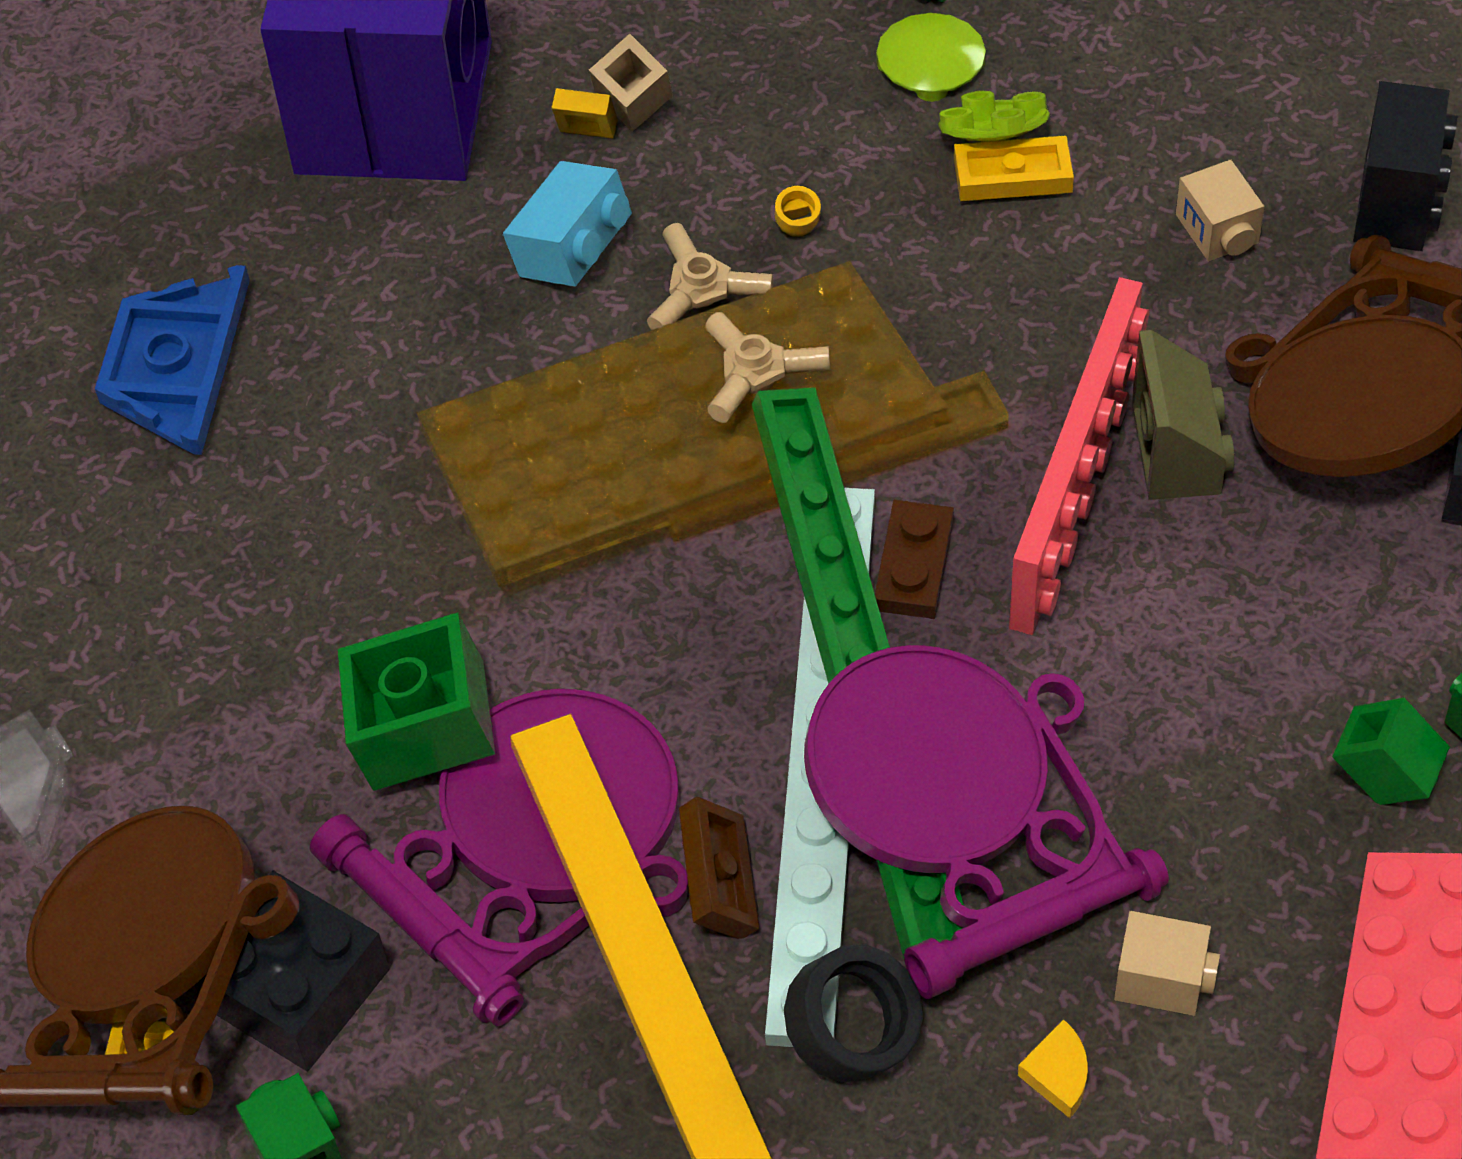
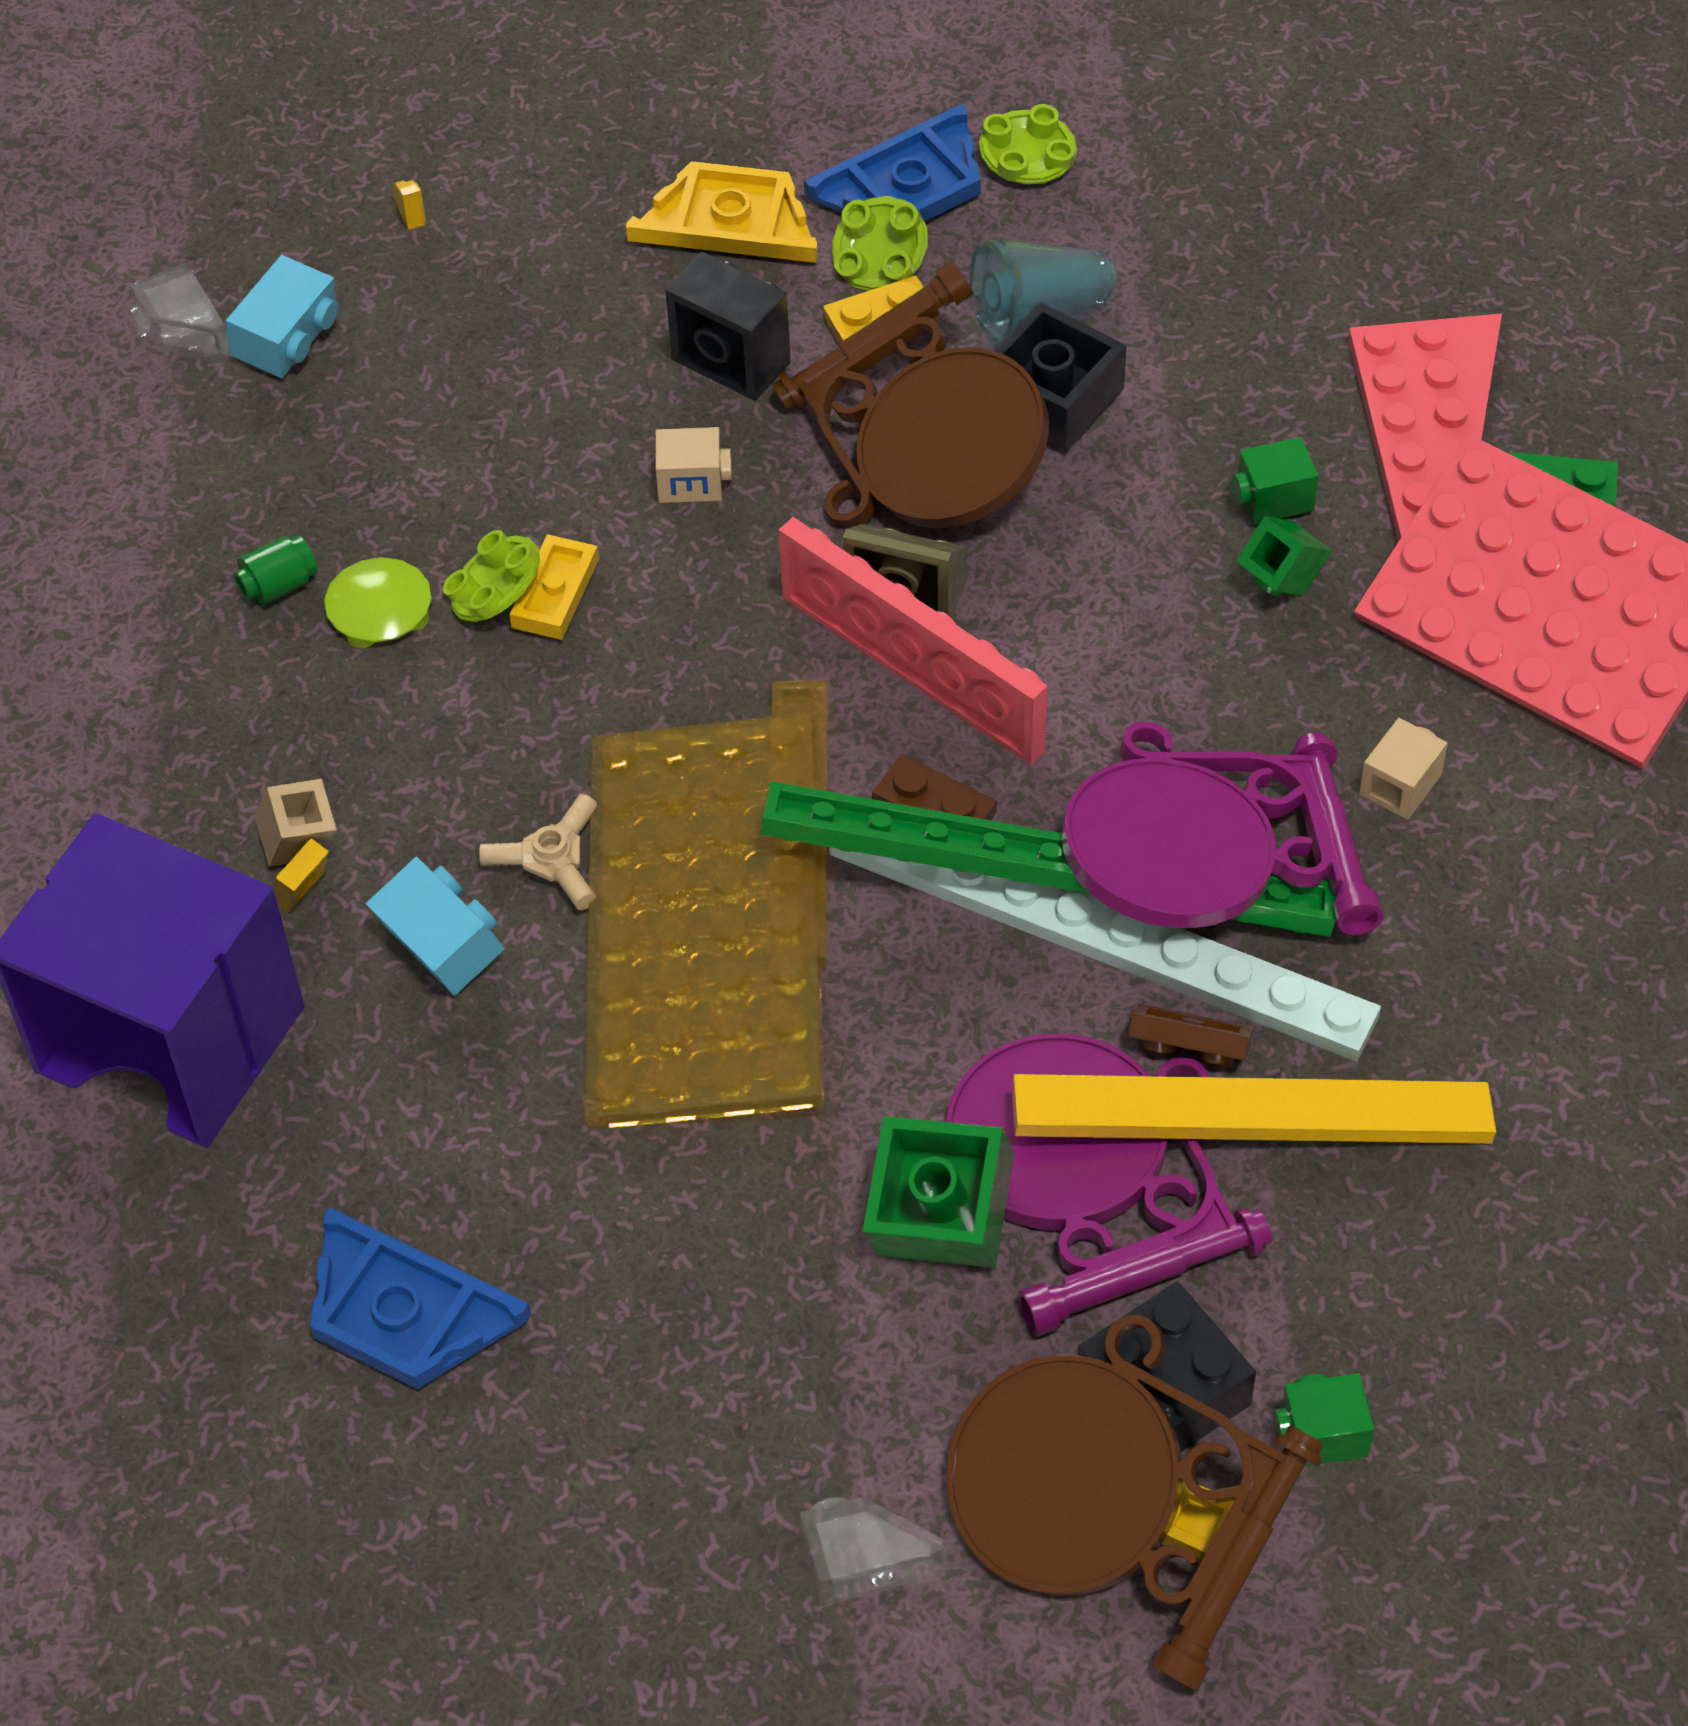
camera: 70 degrees left, 0 degrees up
tan piece [705,312,830,423] -> none
yellow hinge [775,186,821,236] -> none
black tyre [783,944,923,1082] -> none
yellow tile [1018,1019,1088,1118] -> none

